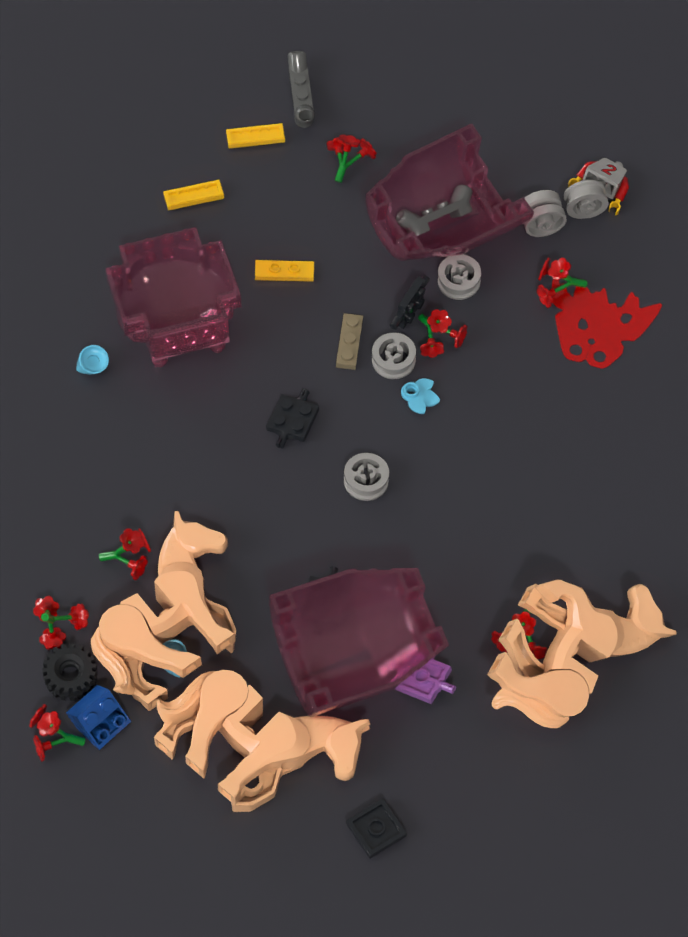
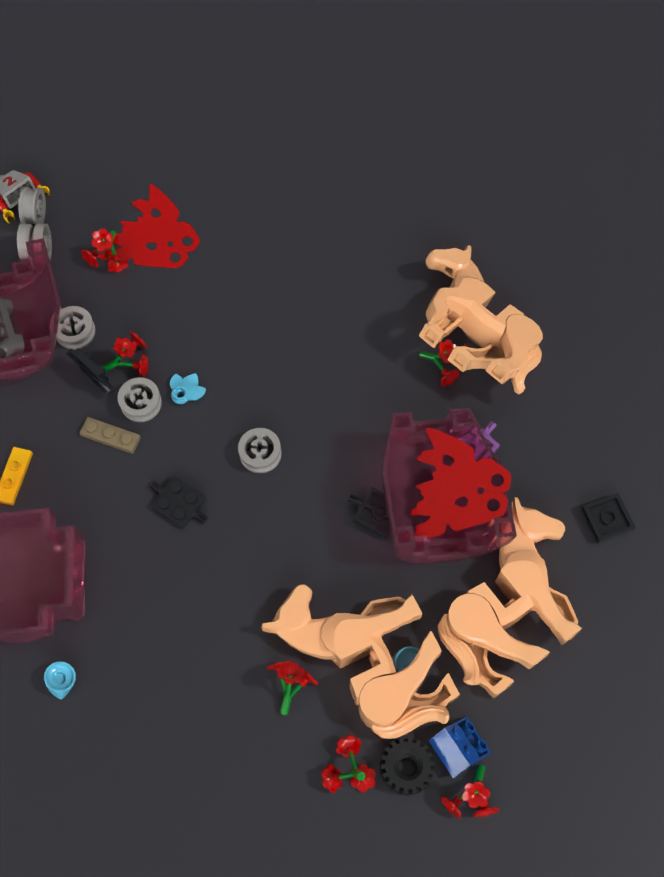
camera: 75 degrees left, 5 degrees up
none -> red piece [408,427,511,539]

